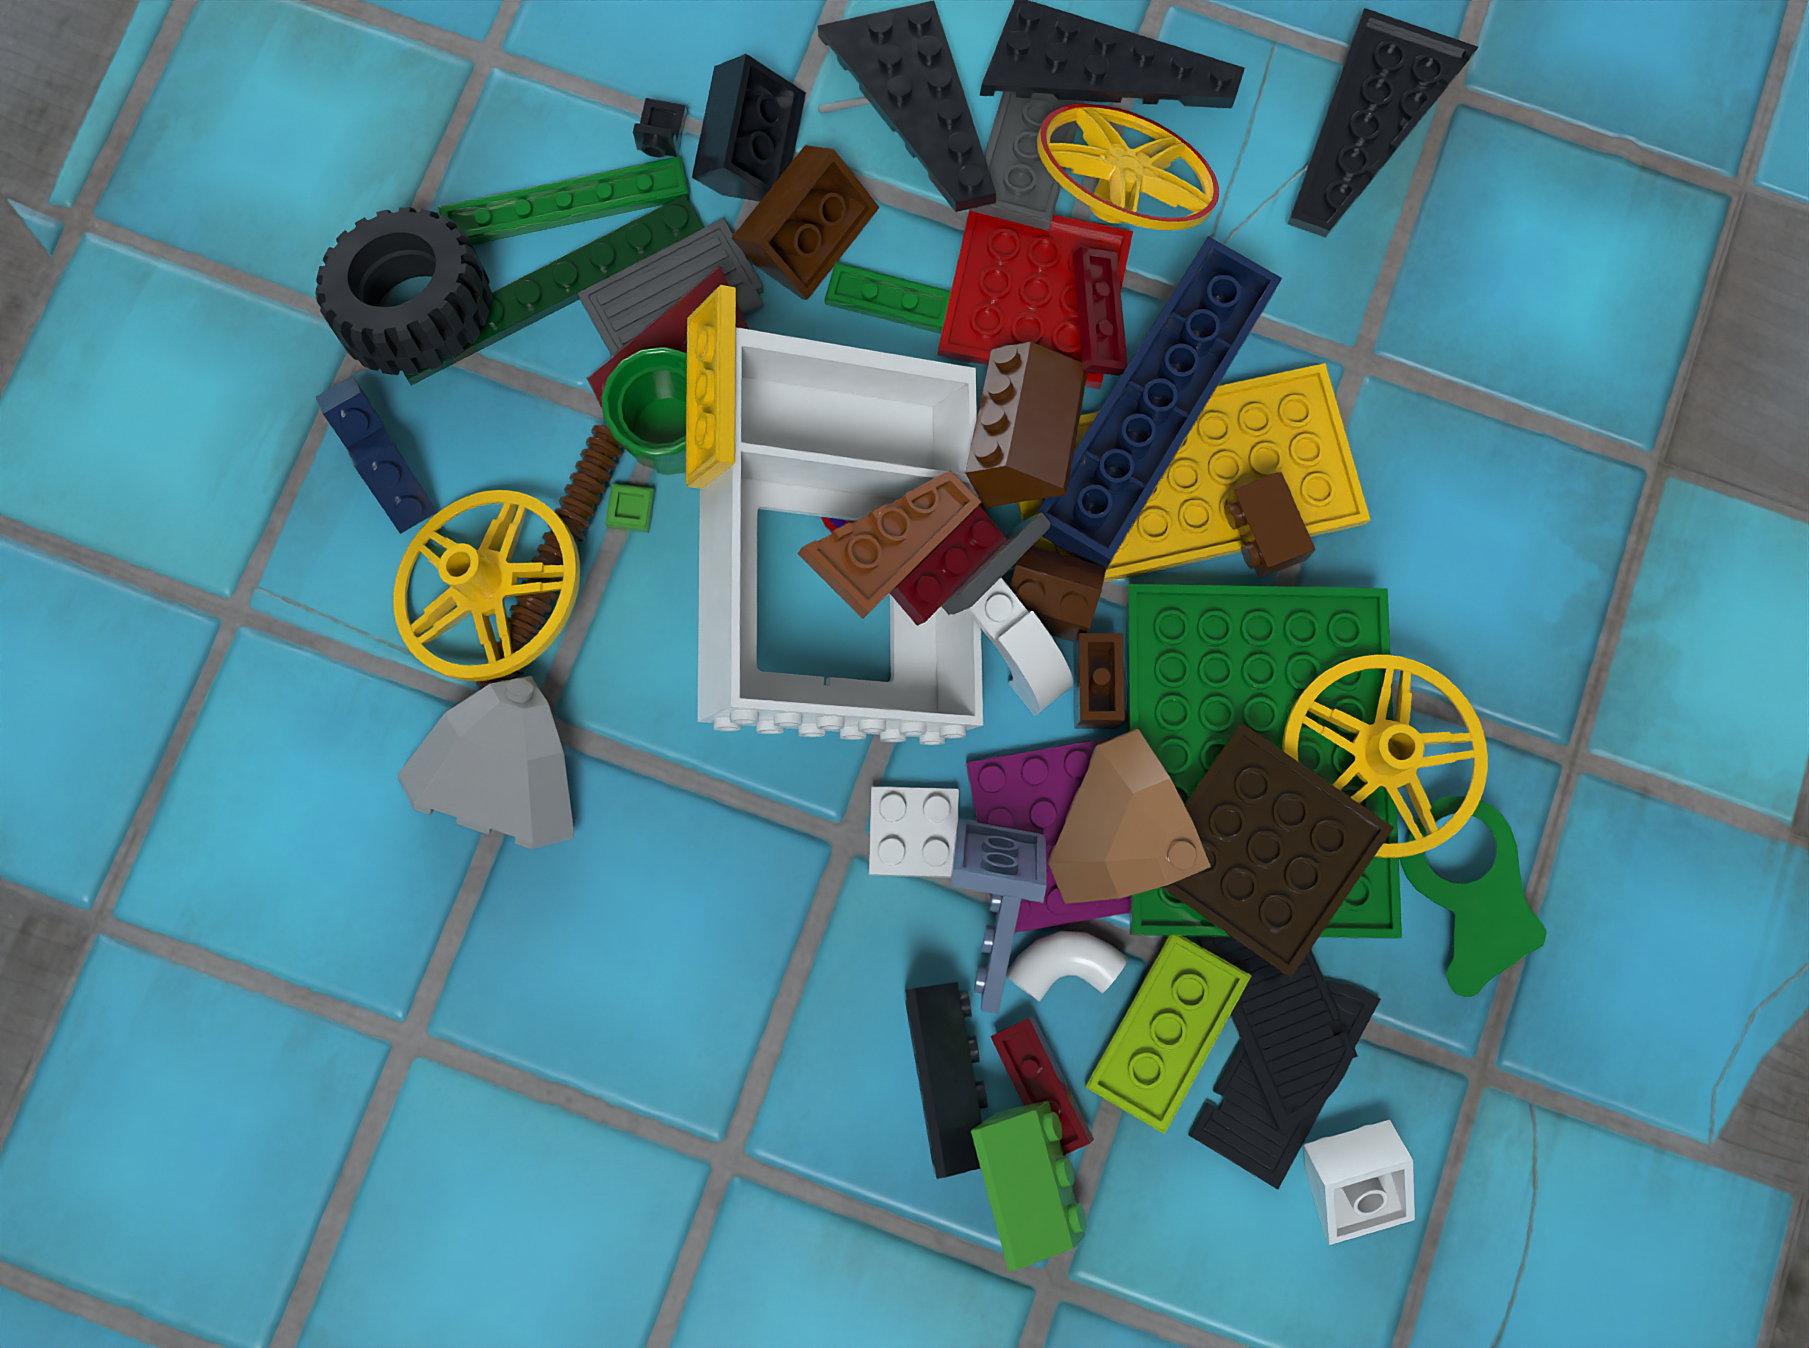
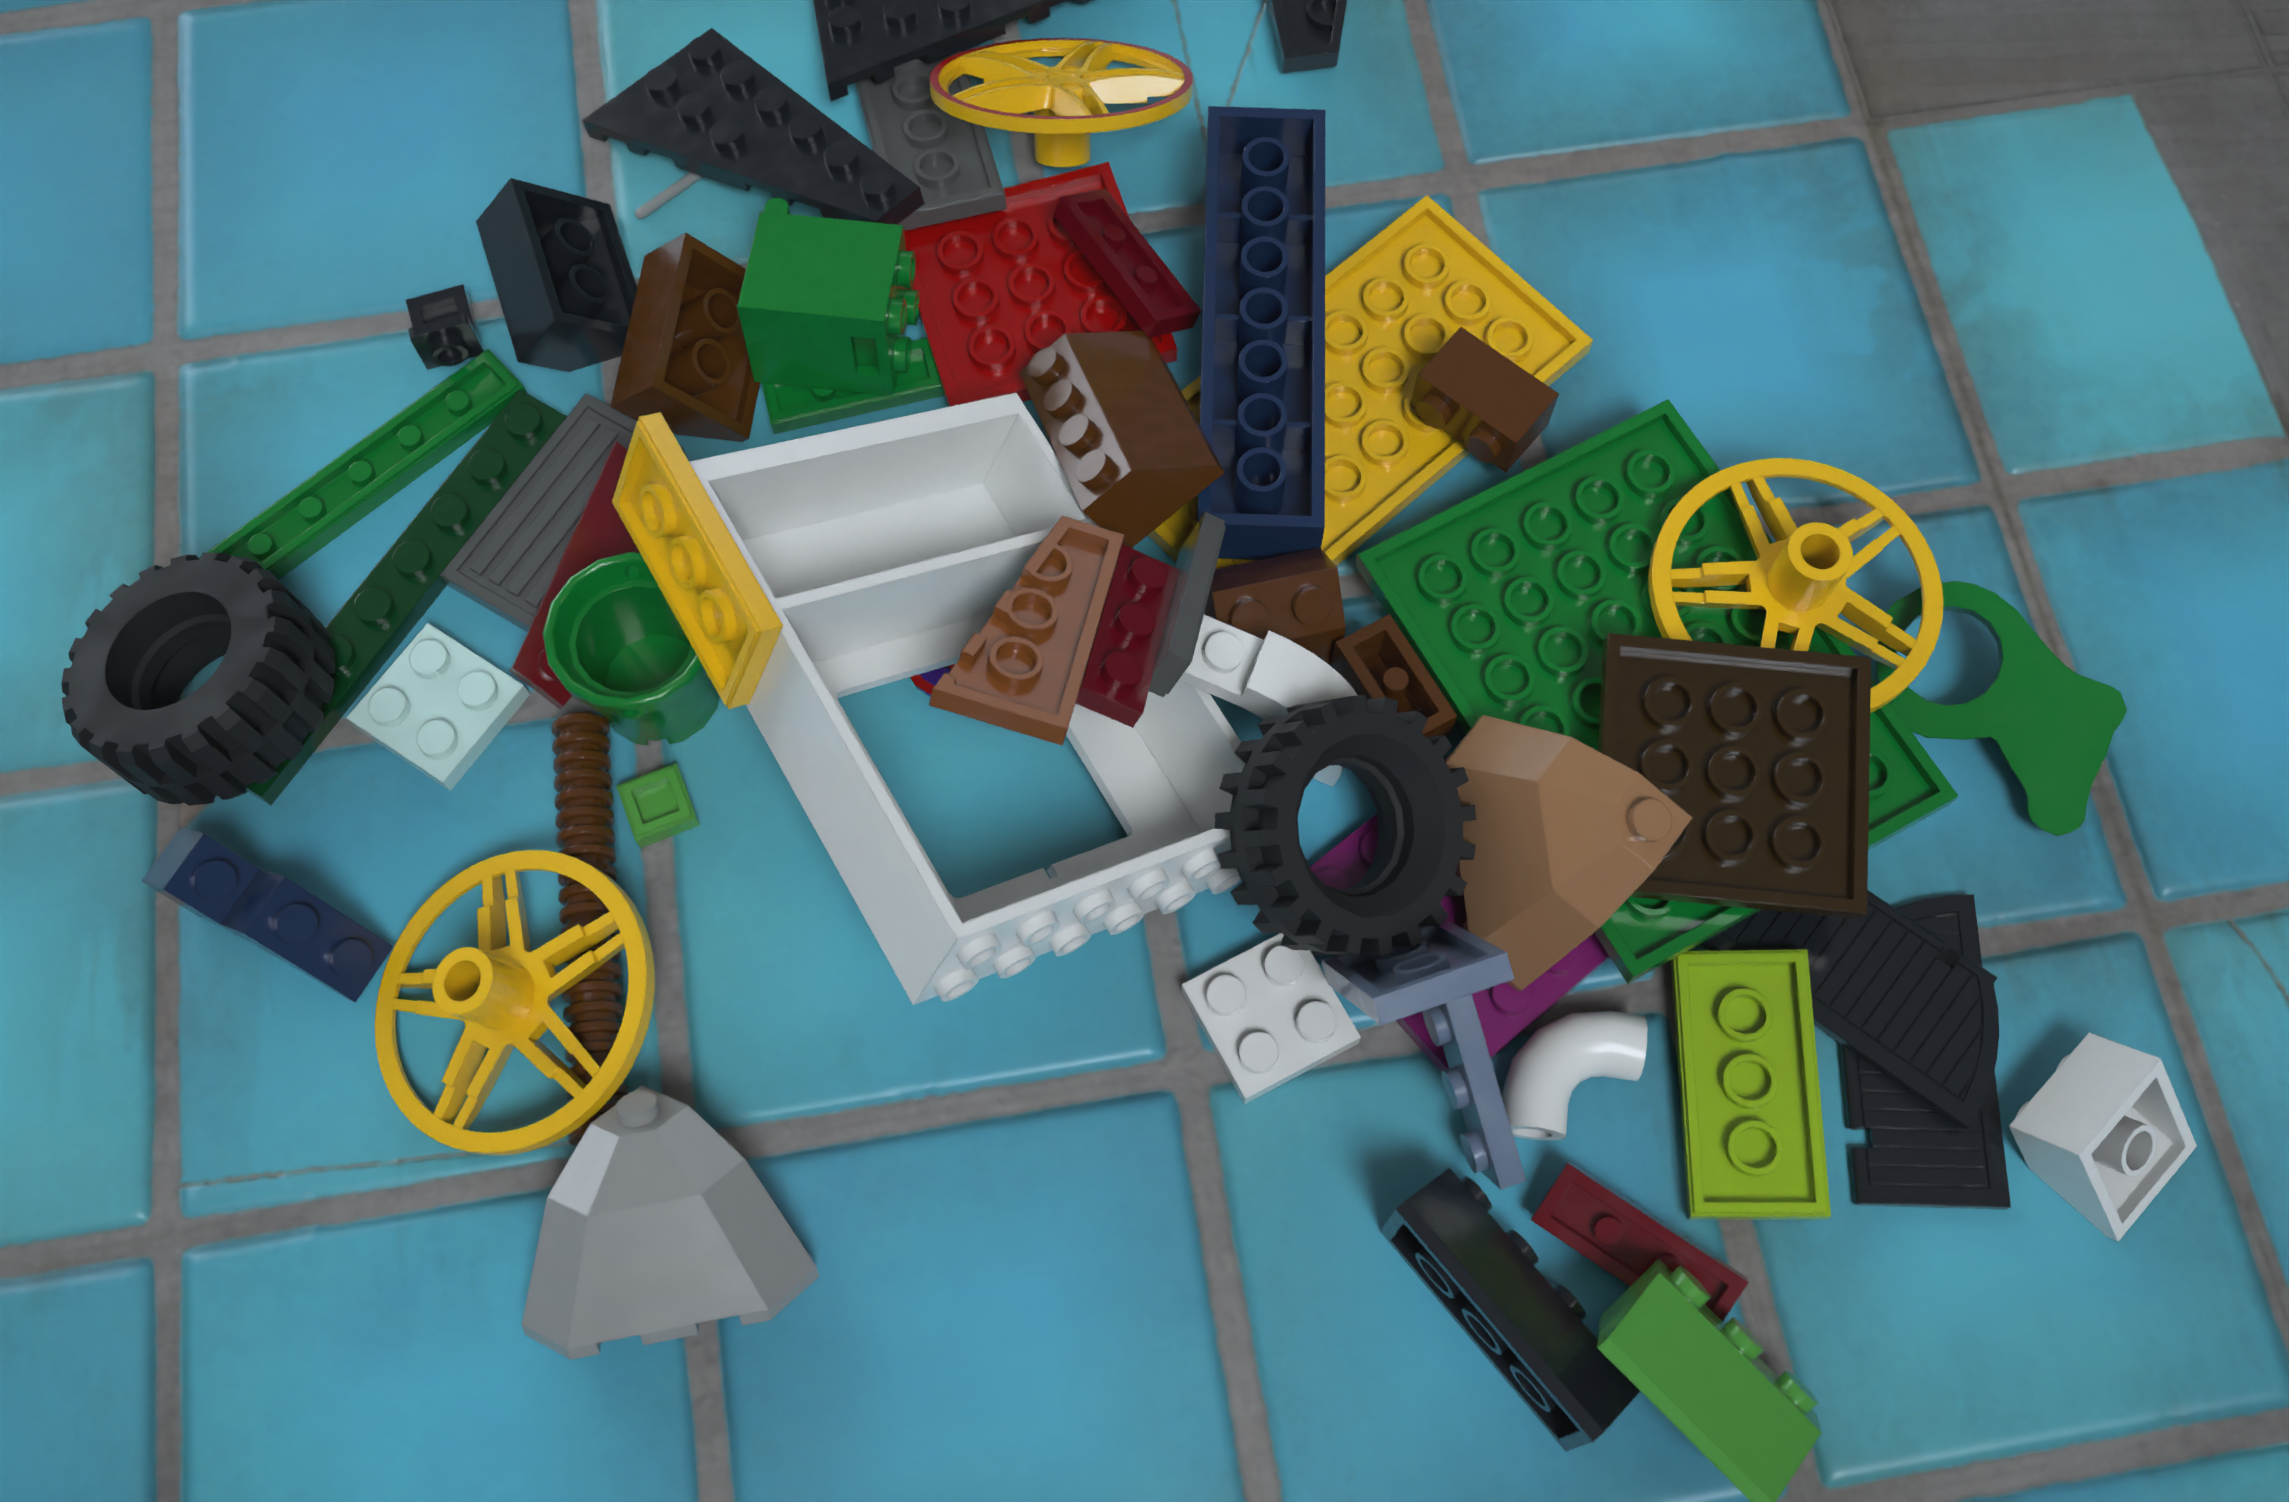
camera: 25 degrees left, 10 degrees down
none -> light aqua plate [346,623,530,791]
none -> green container [737,198,920,396]
none -> black tyre [1215,695,1476,956]

